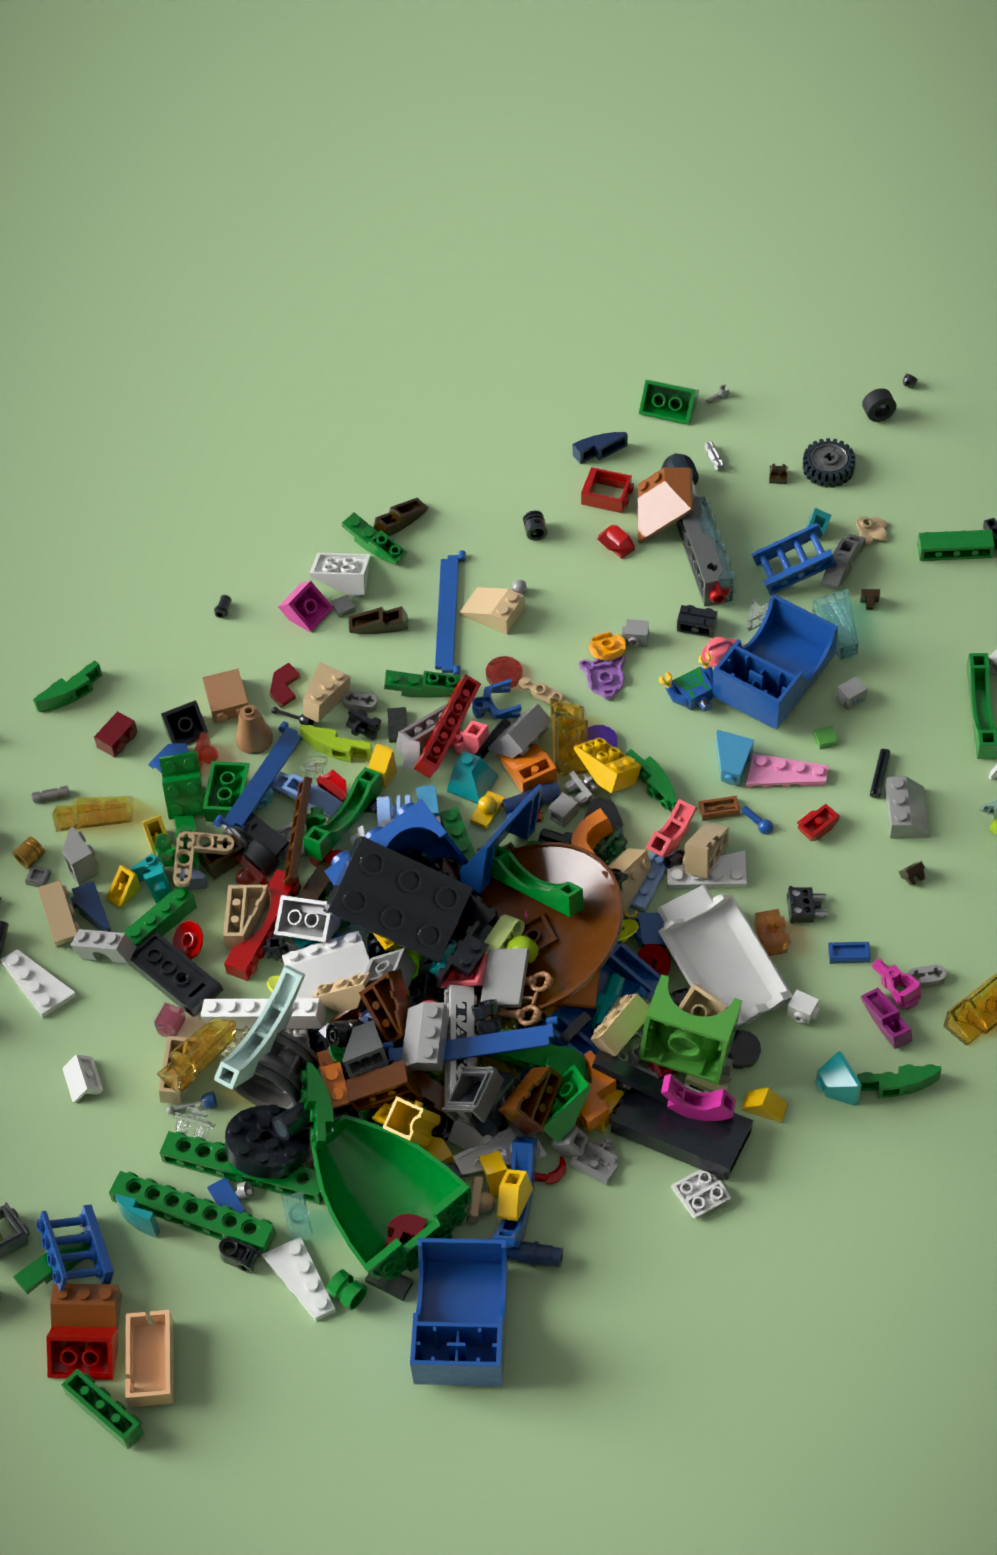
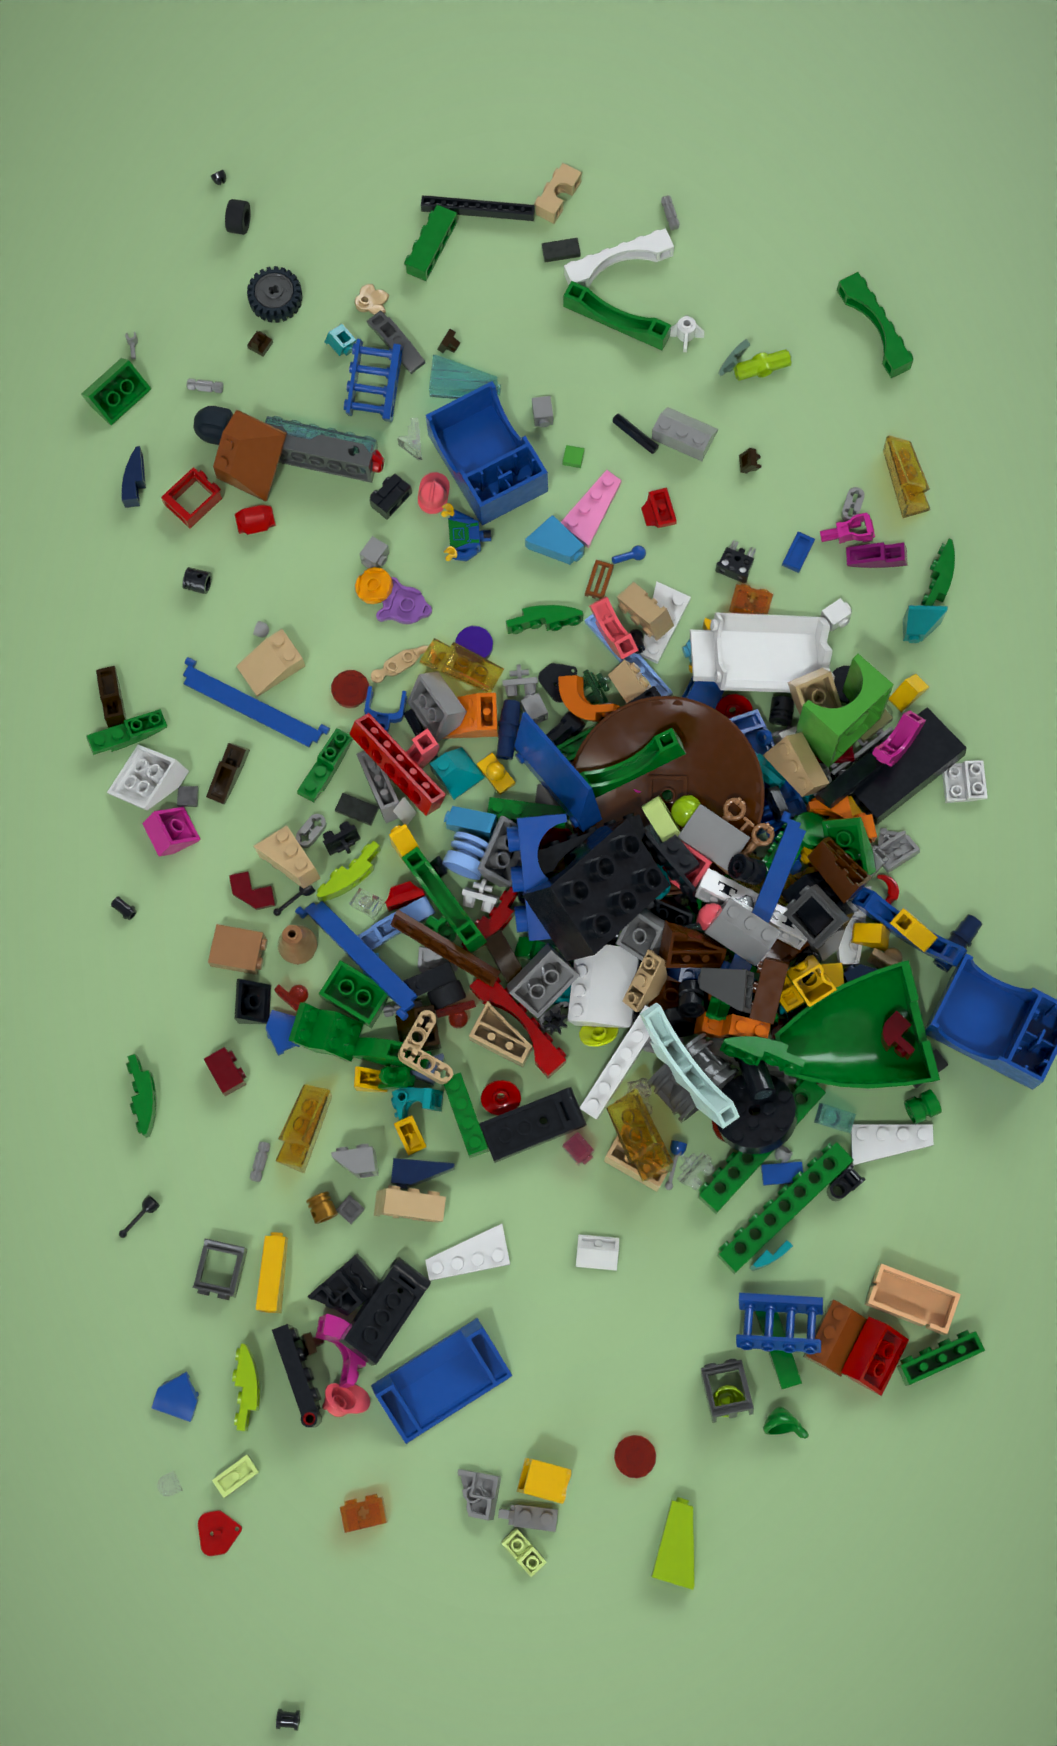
camera: 65 degrees left, 20 degrees up
light grey arch [70,929,136,963] -> none
yellow slope [574,738,641,794] -> none

